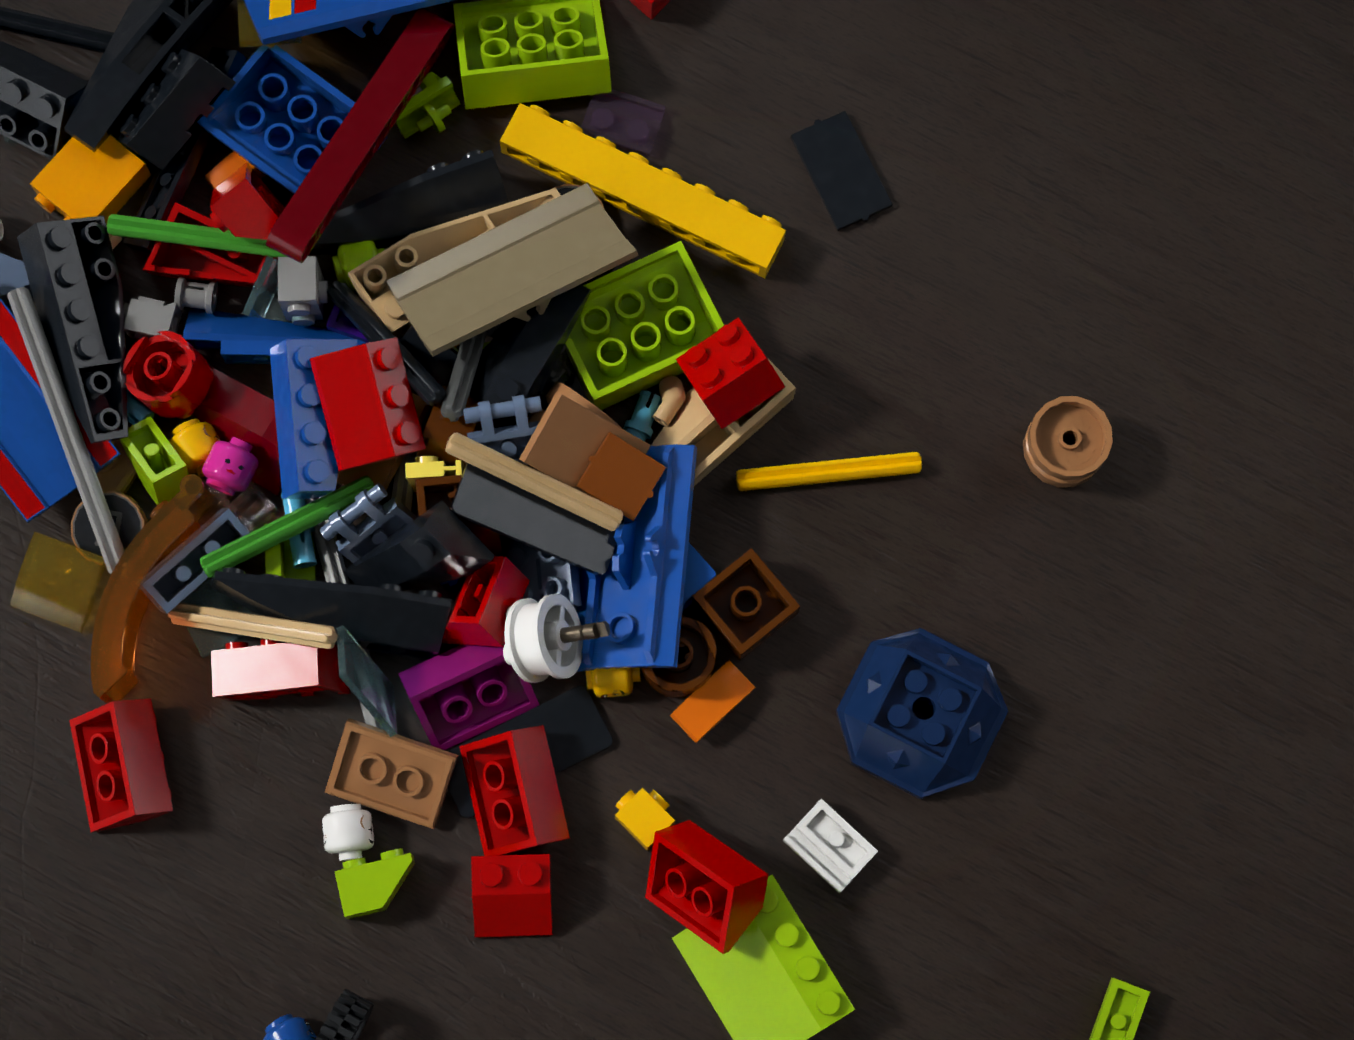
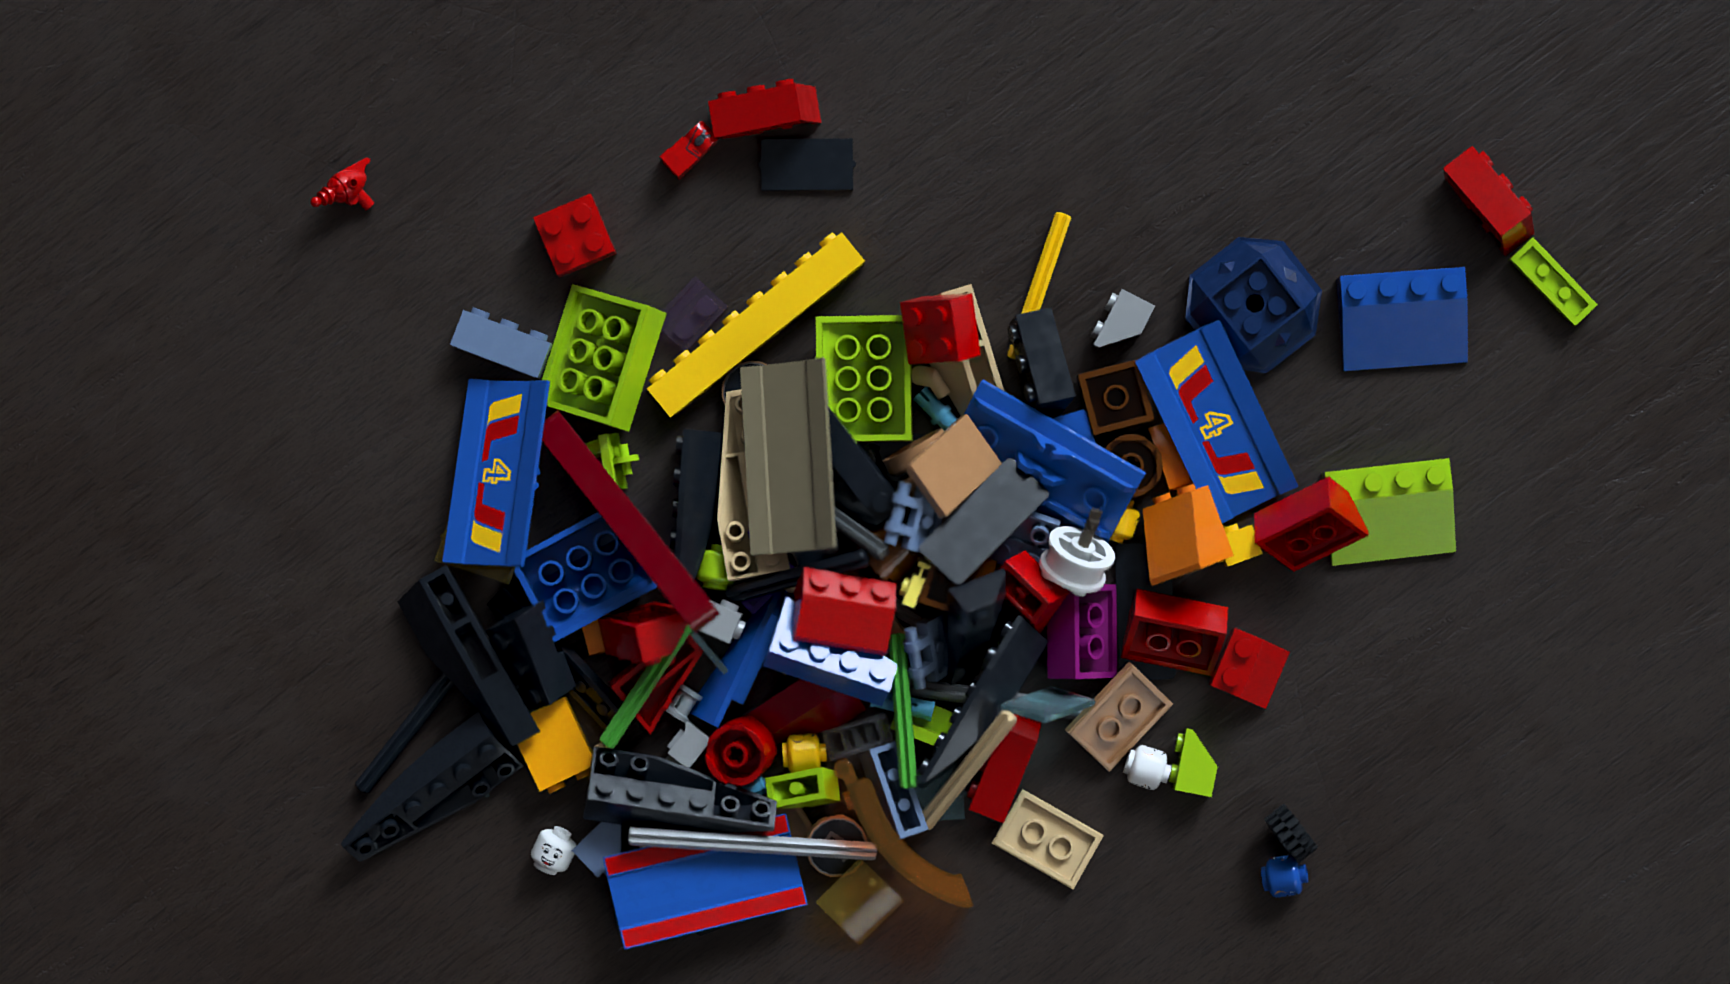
camera: 60 degrees left, 10 degrees up
red slope [69,698,173,832] -> none
dark pink head [202,437,259,496] -> none
tan axle [445,432,623,531] -> none
dark orange piece [576,432,666,521] -> none
white plate [783,798,878,893] -> none
medium nougat wheel [1023,396,1113,488] -> none
none -> red leg [659,121,719,180]
none -> red wedge [708,79,821,139]
none -> tan tile [992,789,1104,889]
none -> black wedge [1007,308,1076,416]
none -> light grey slope [1090,289,1155,349]
none -> blue hinge [1134,320,1299,524]
none -> orange slope [1143,484,1234,586]
none -> blue slope [1336,267,1468,371]
none -> red wedge [1443,146,1535,256]

